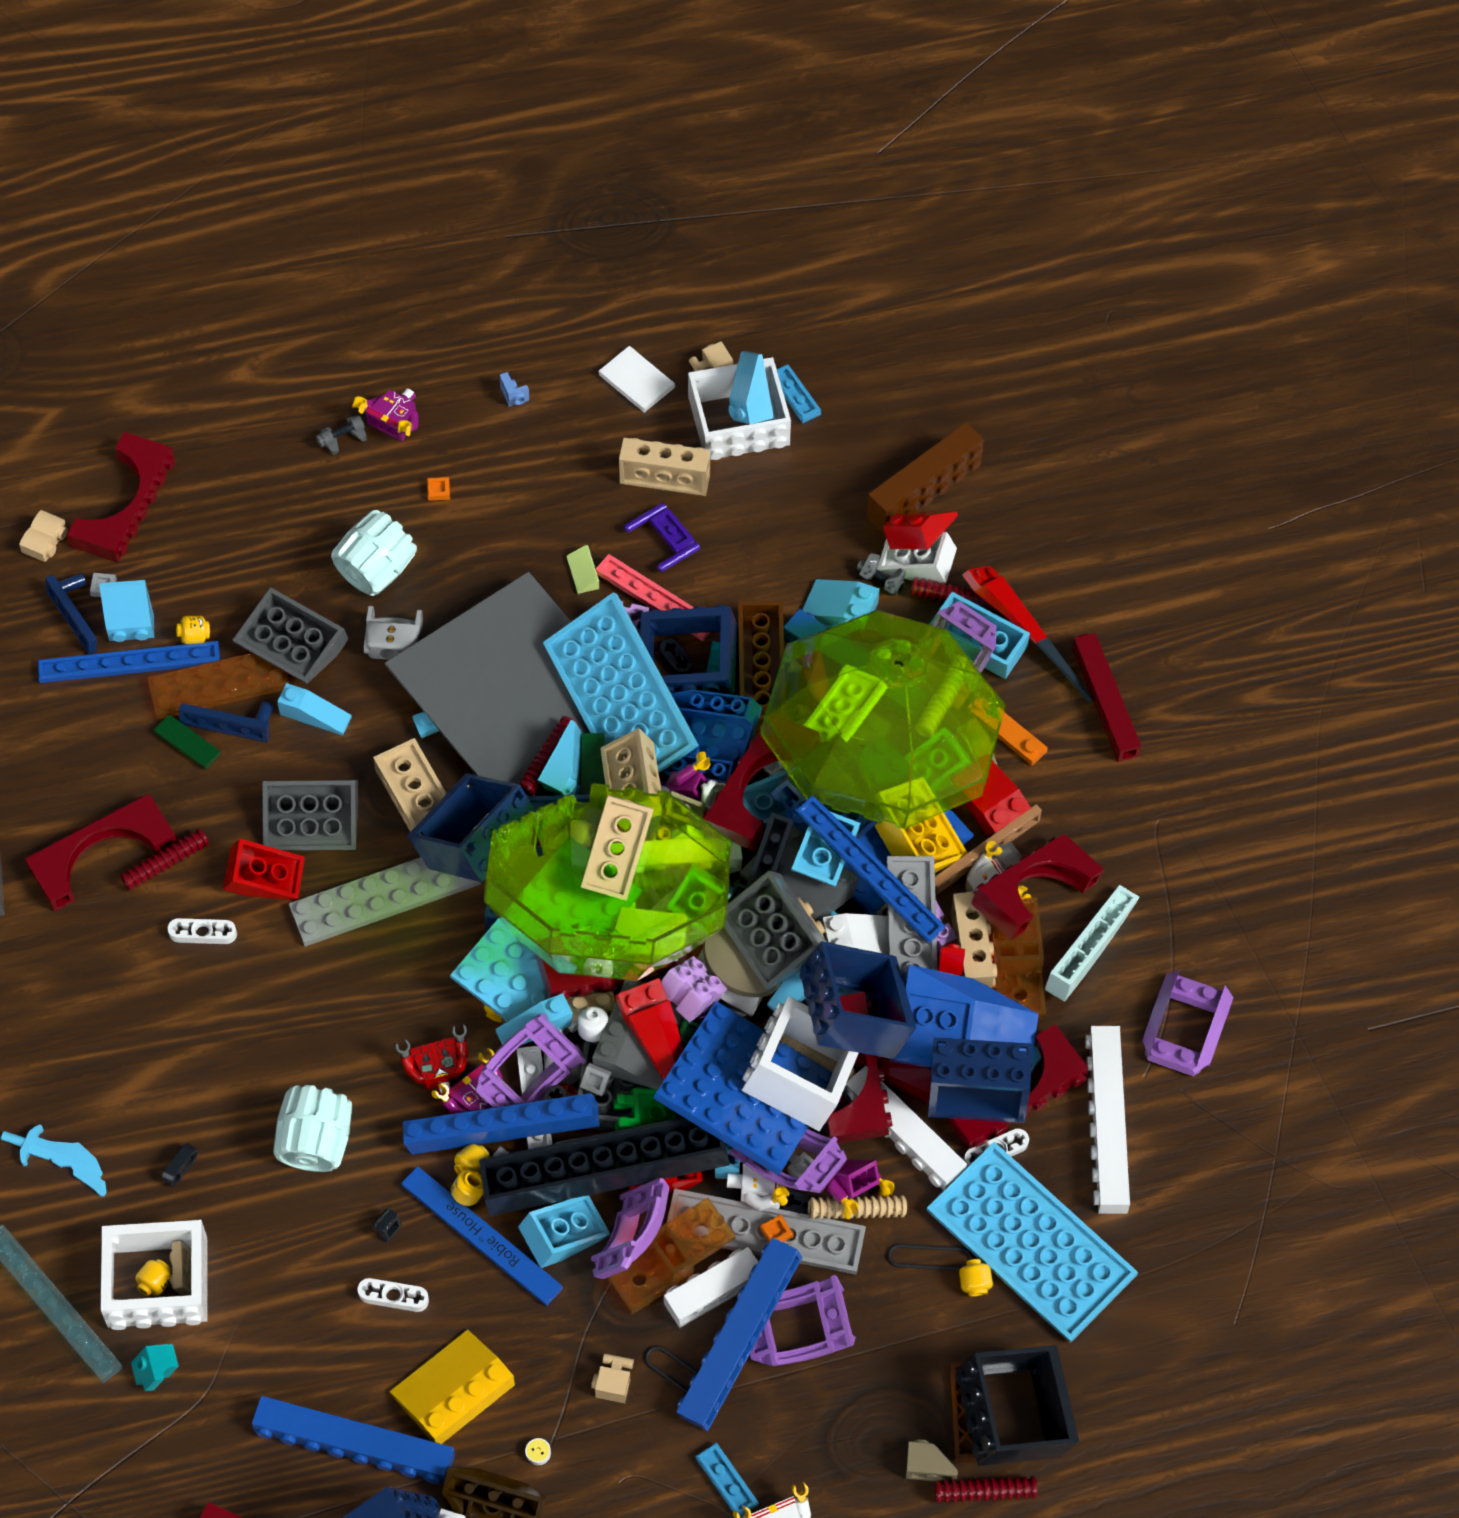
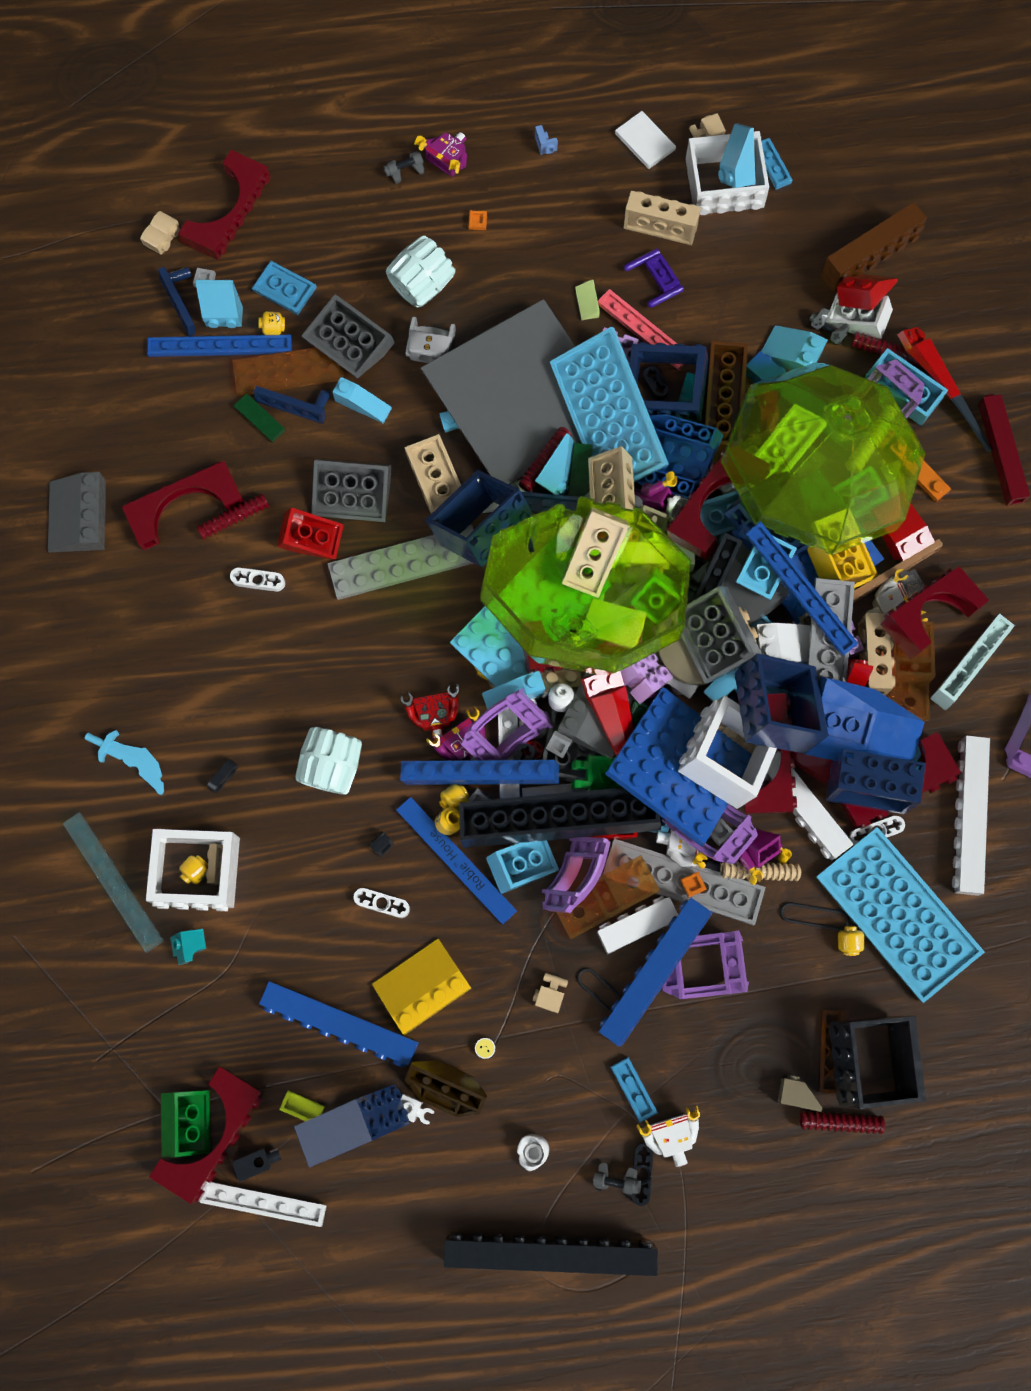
camera: 10 degrees right, 15 degrees up
none -> dark azure tile [252,261,317,315]

